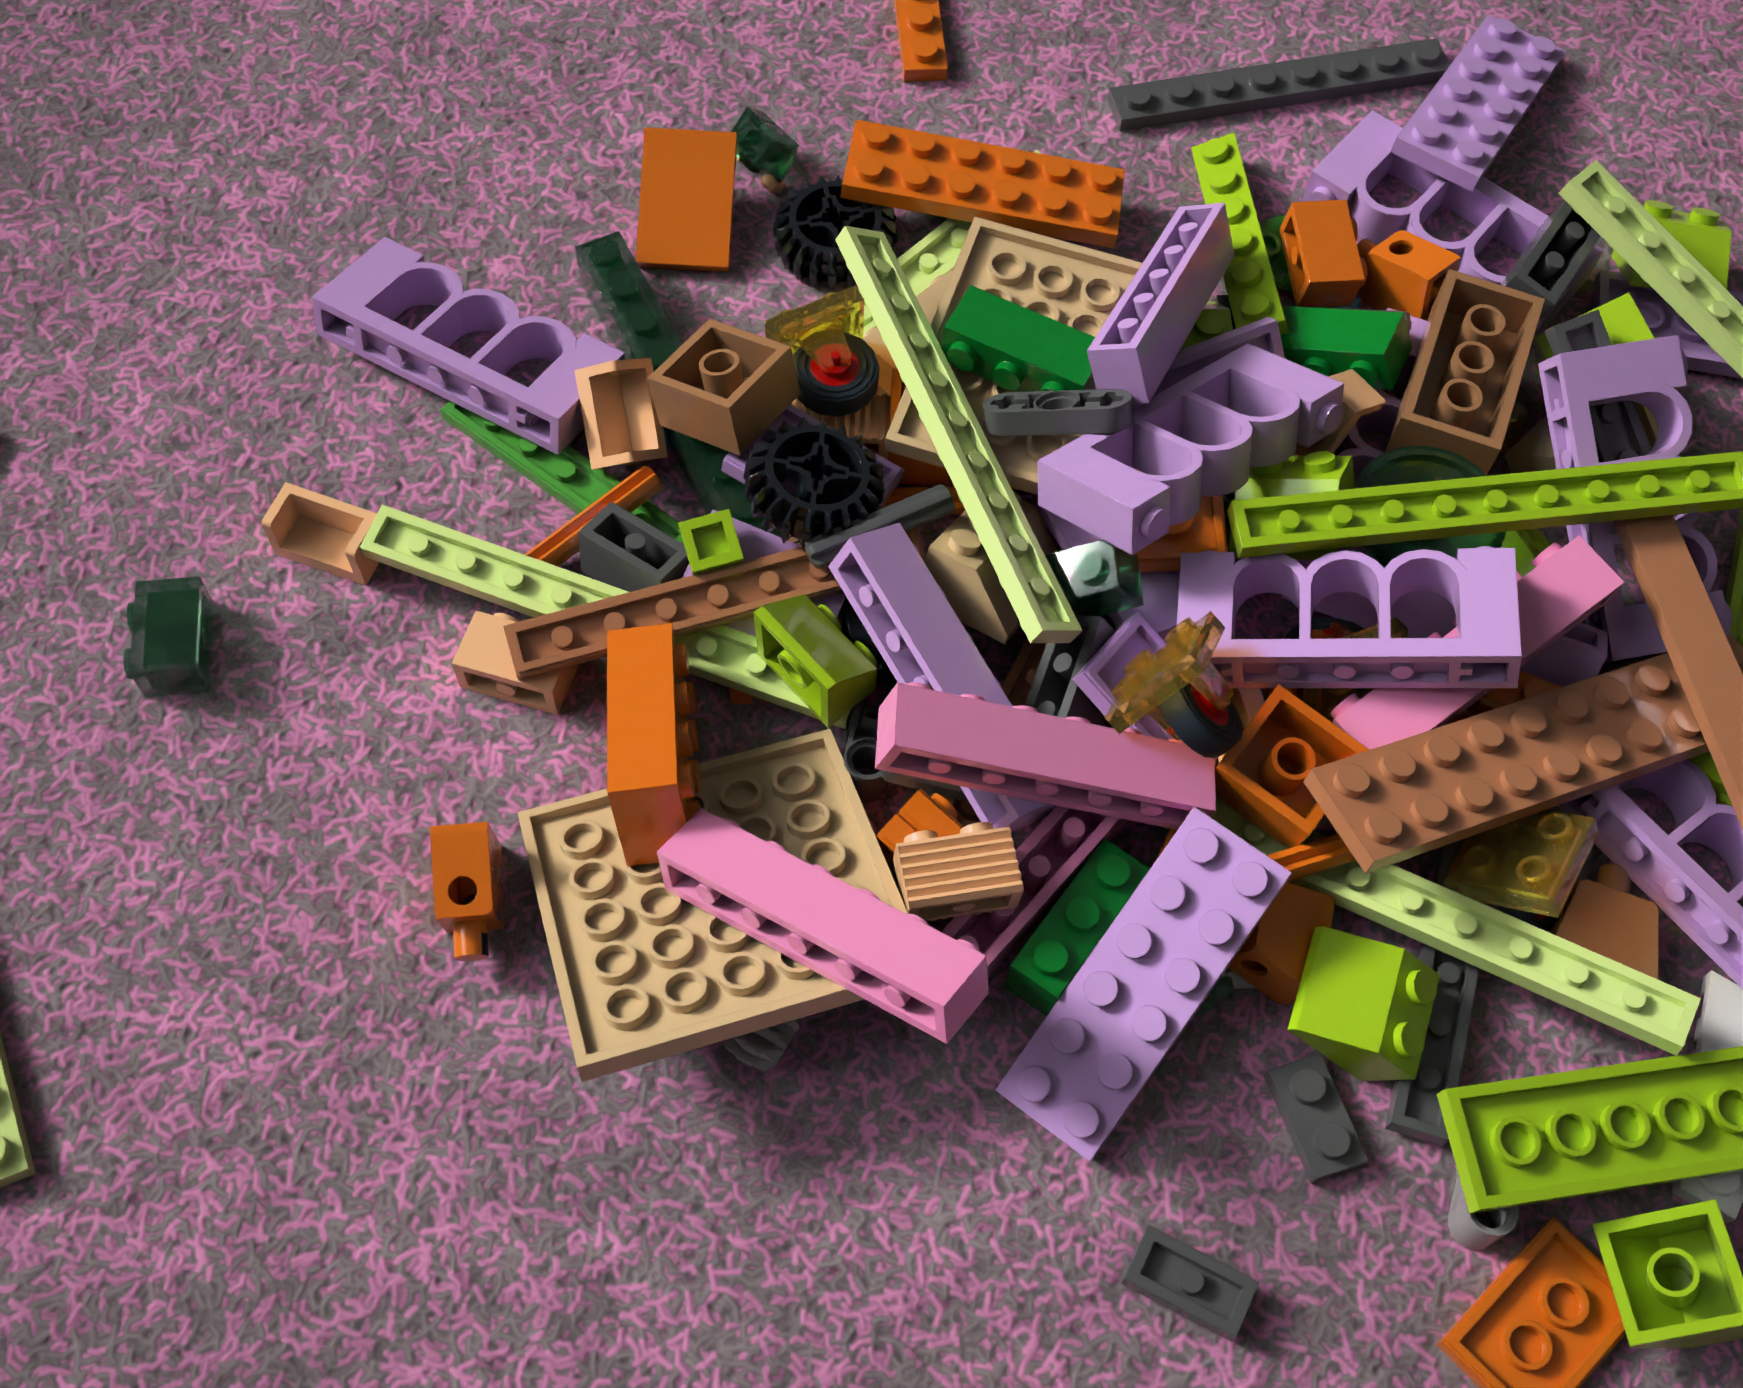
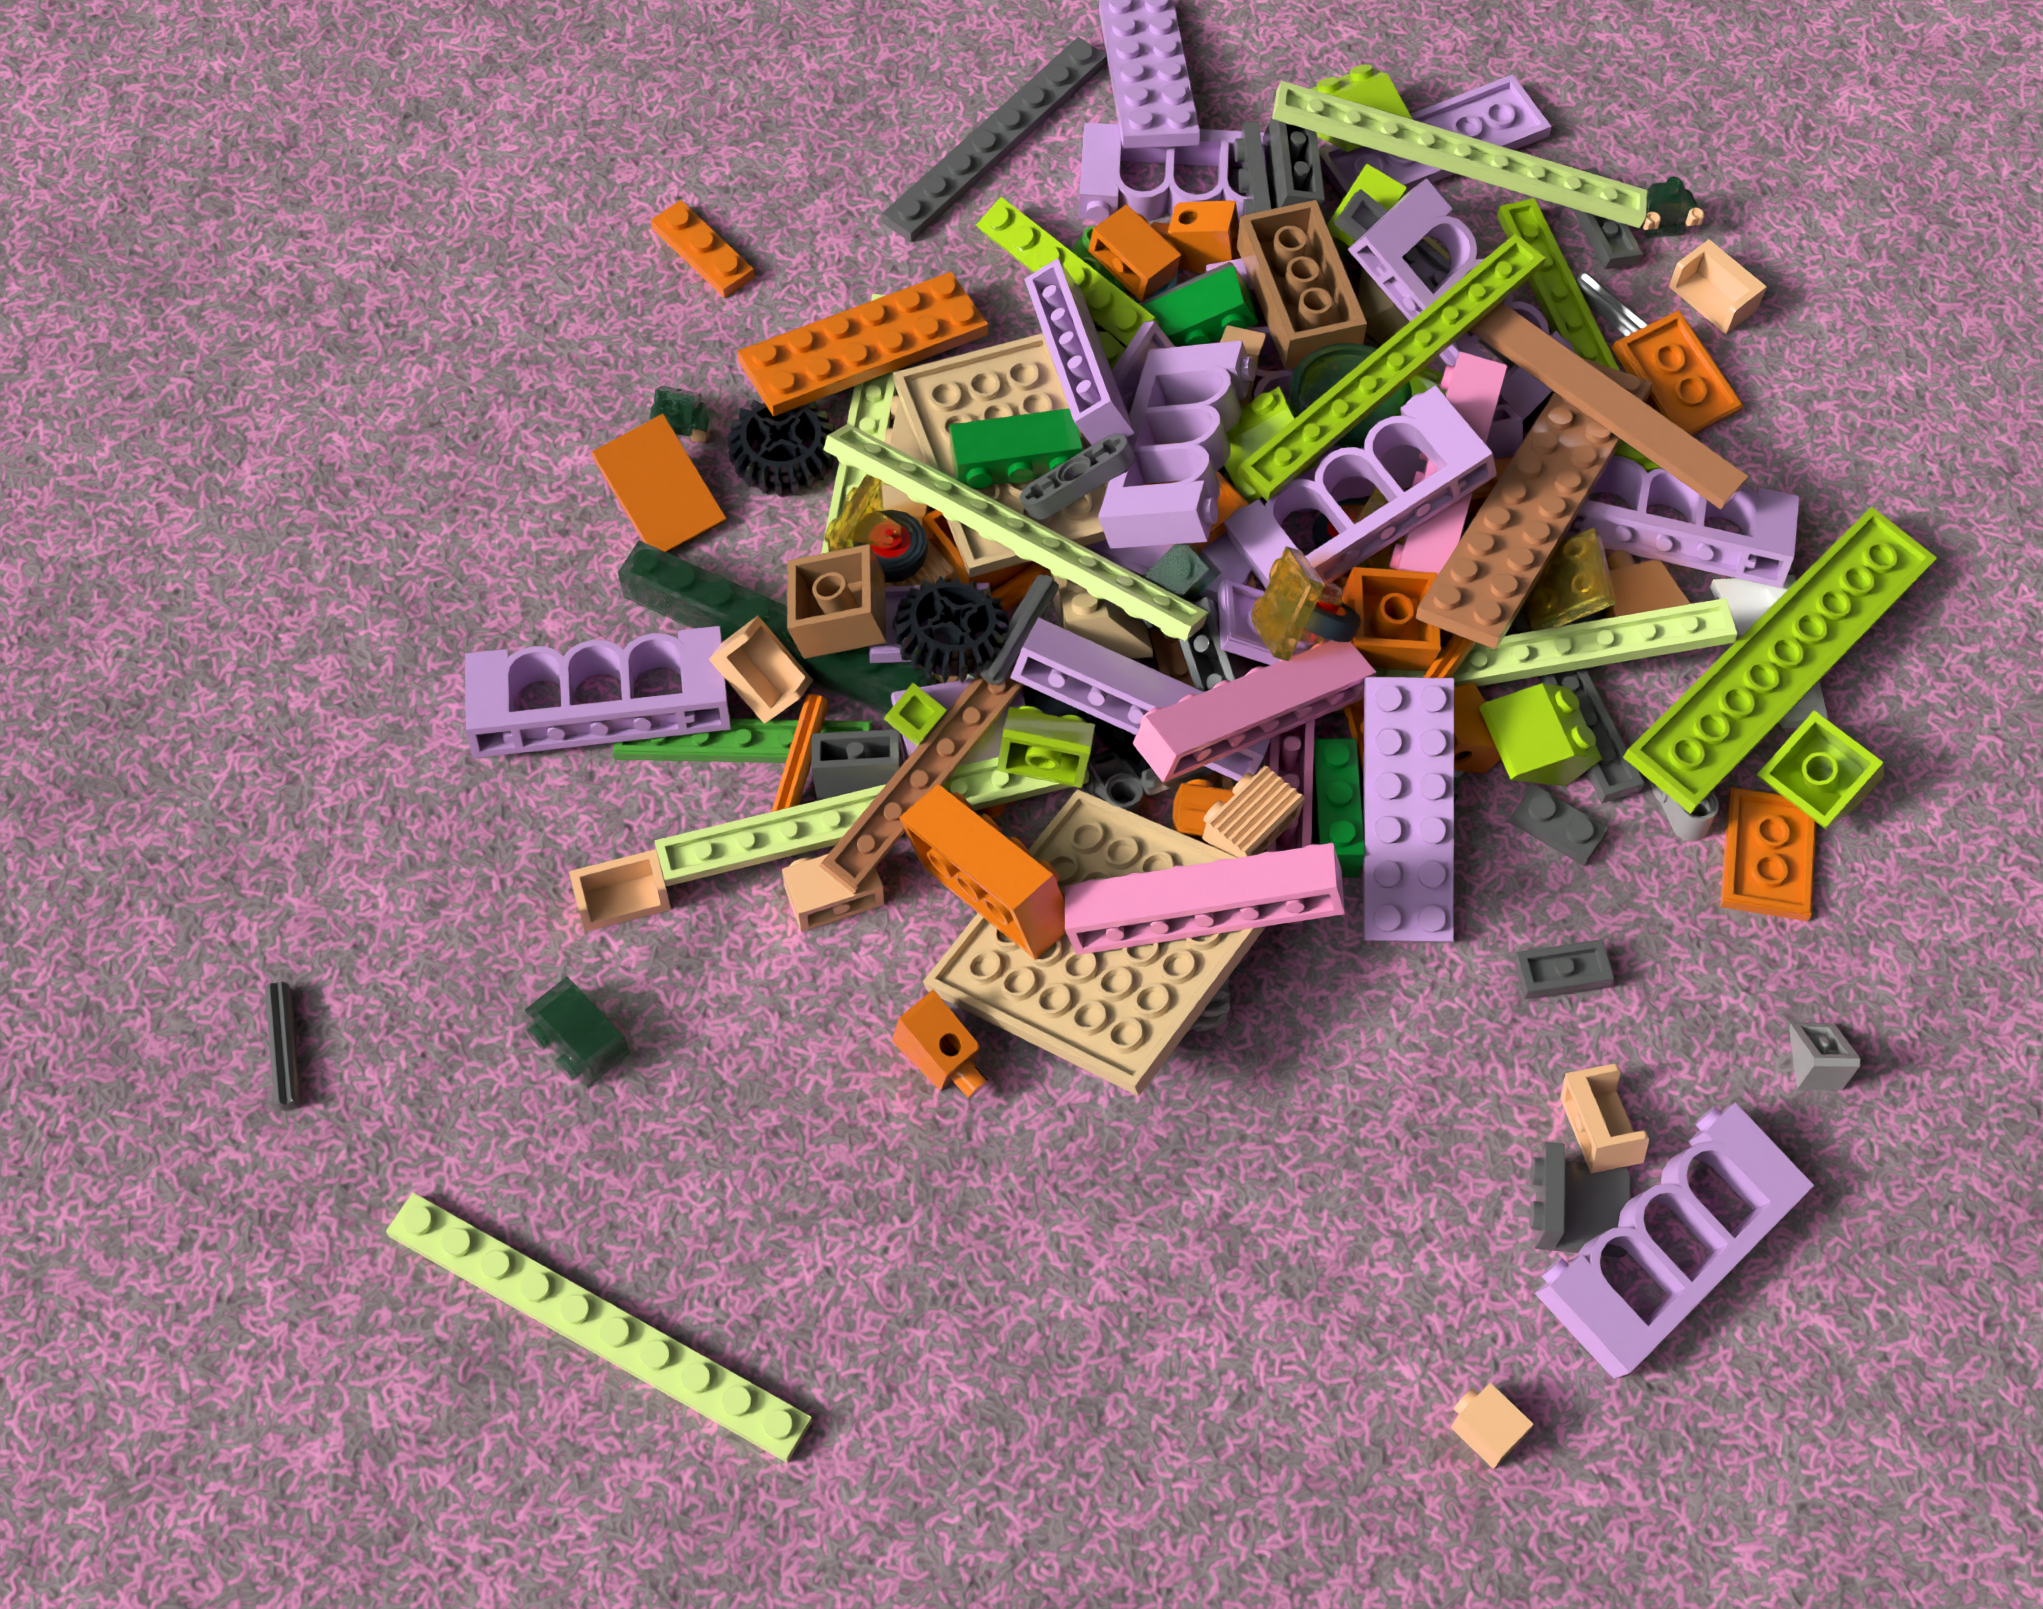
camera: 35 degrees left, 0 degrees up
none -> dark grey plate [1234,121,1271,215]

